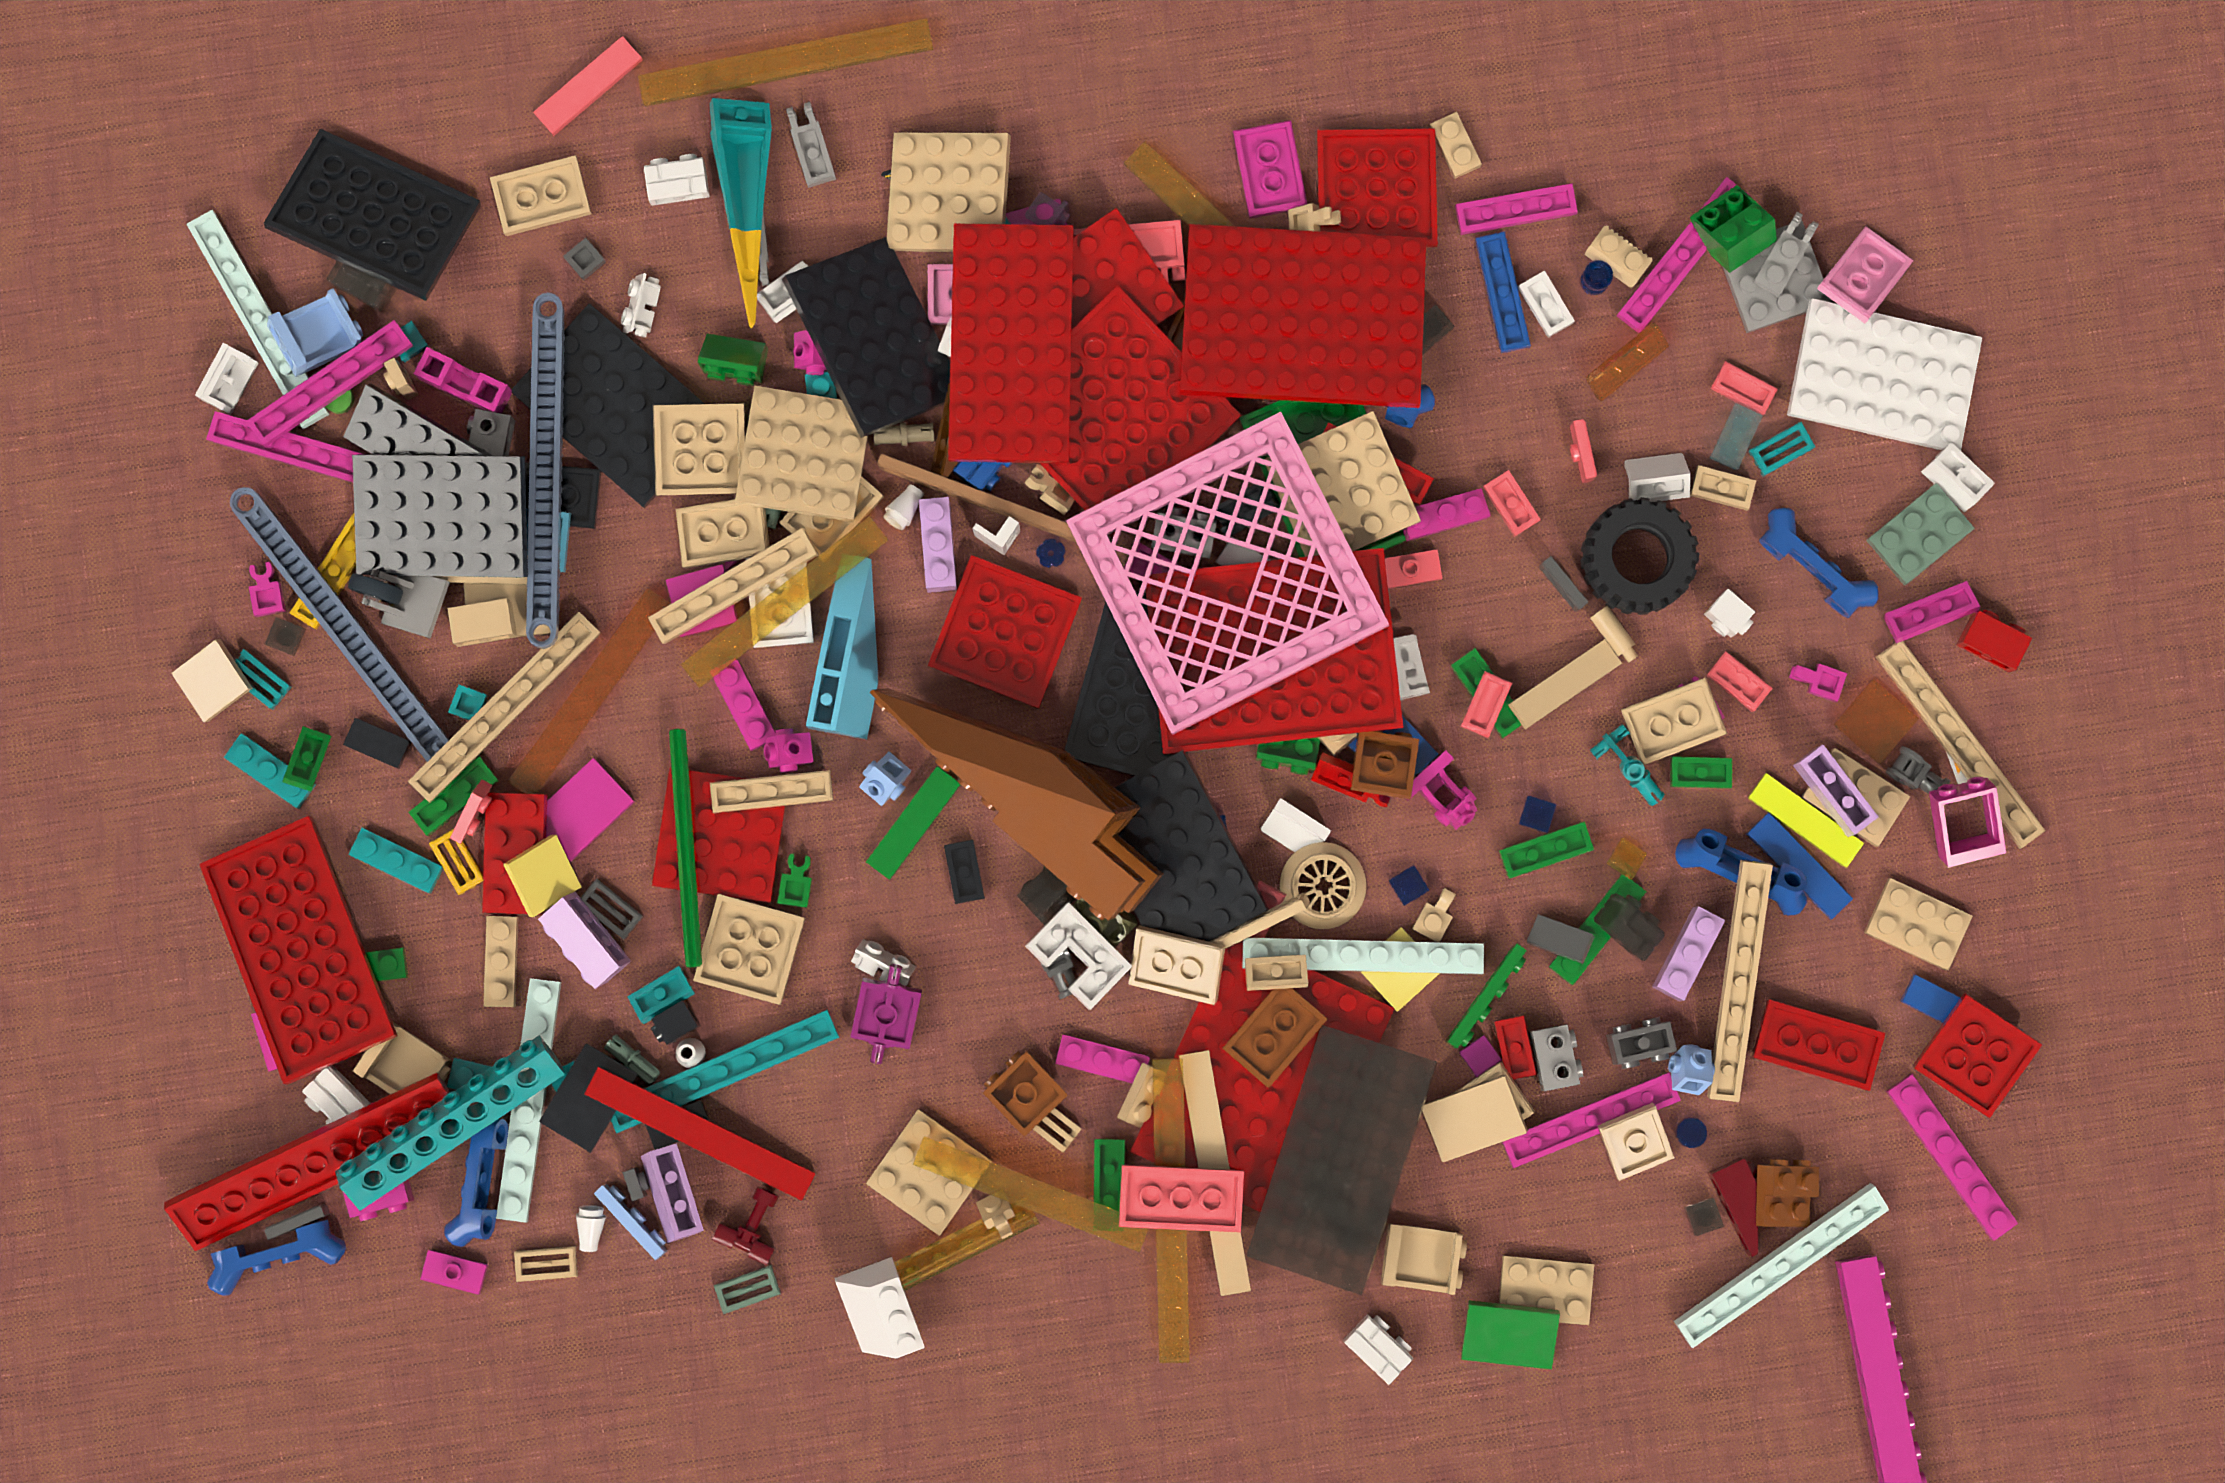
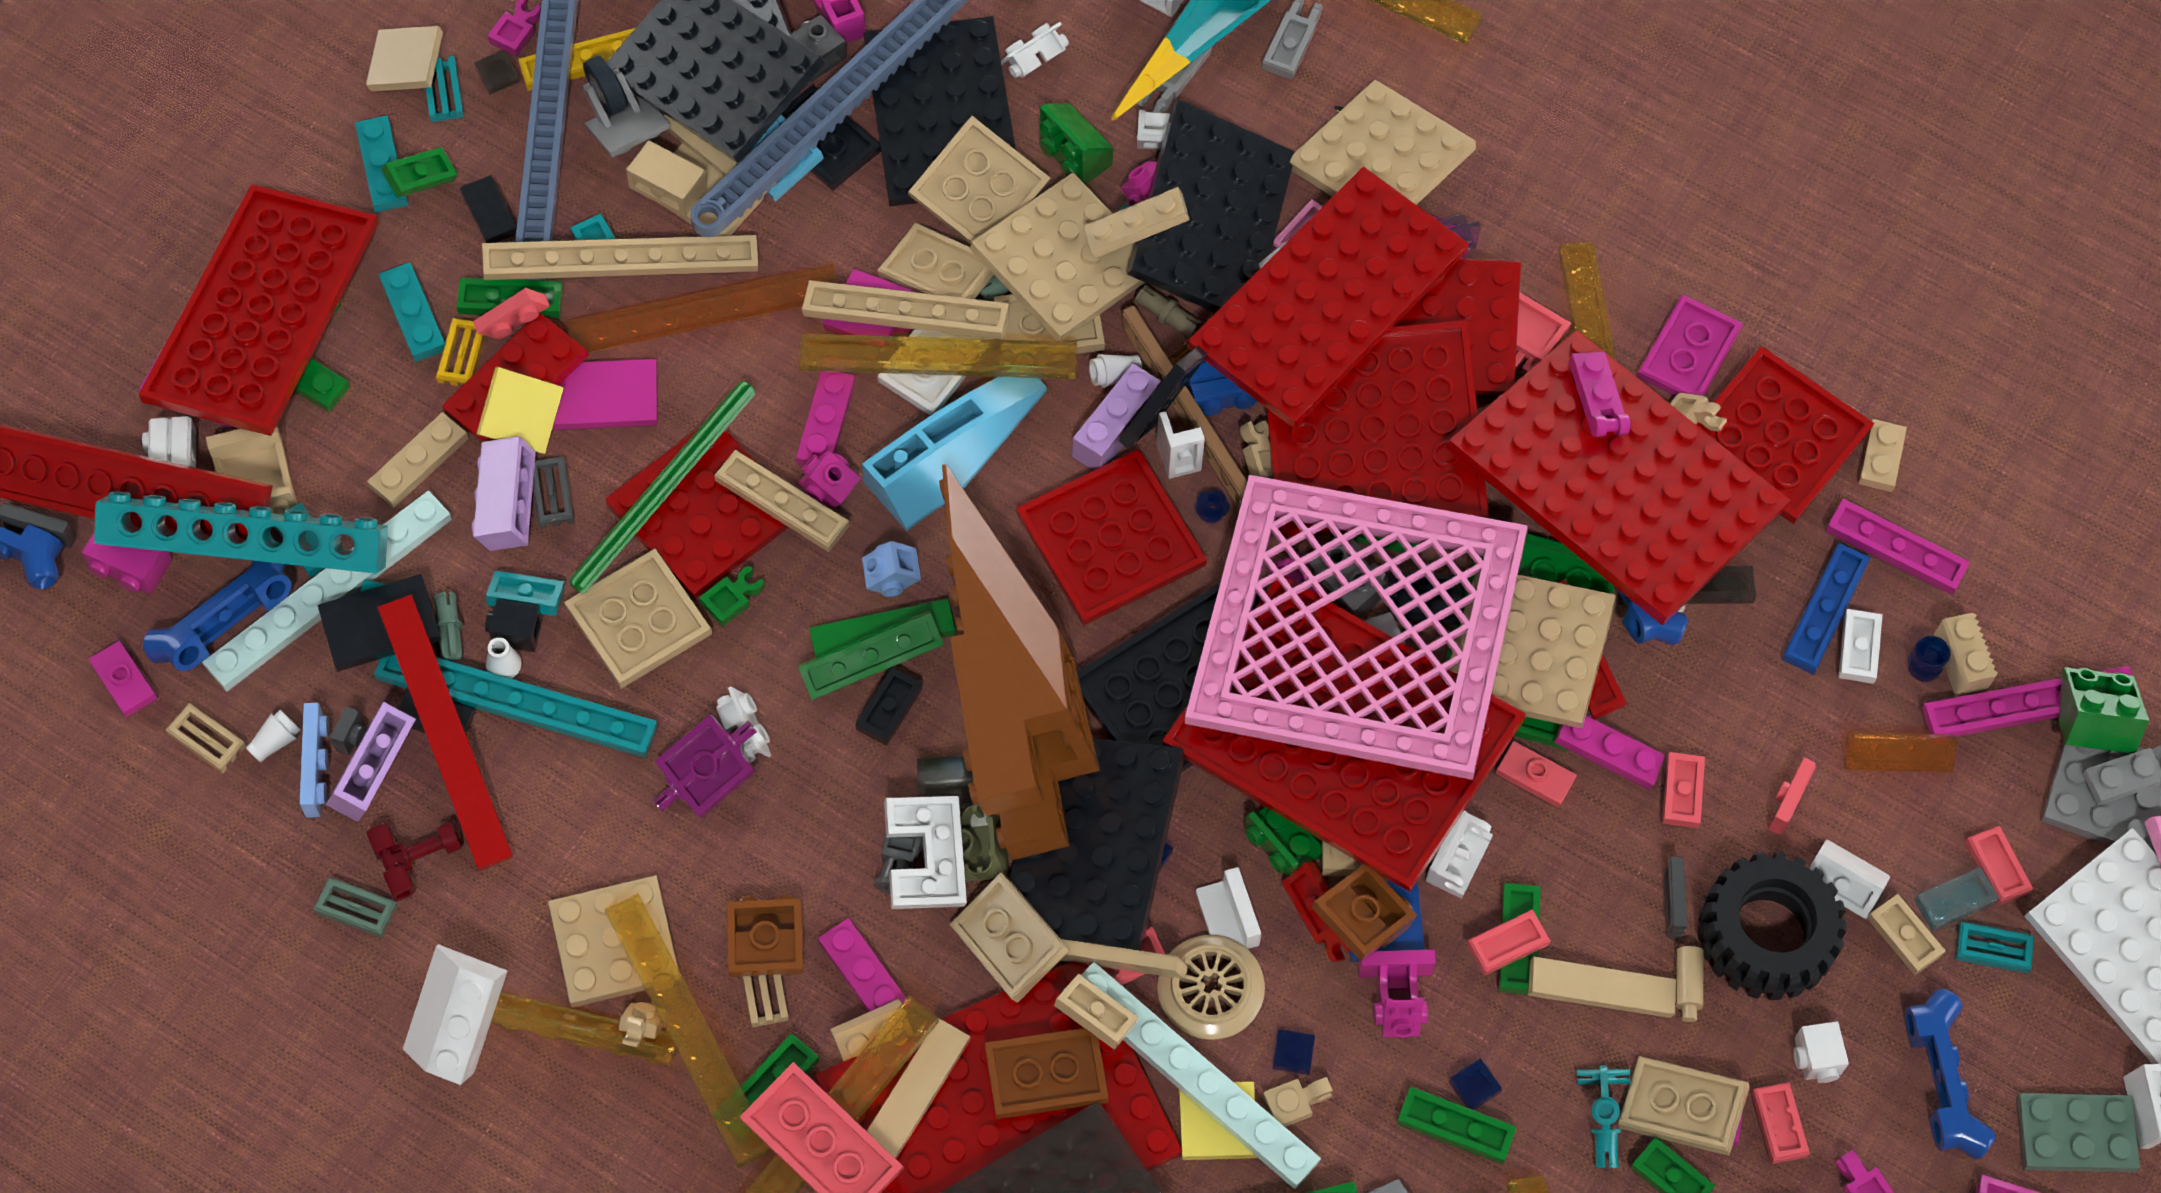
camera: 40 degrees right, 20 degrees down
none -> green plate [797,610,944,700]
none -> tan plate [1084,187,1190,259]
none -> black tile [1118,346,1208,448]
none -> dark pink plate [1569,352,1631,437]

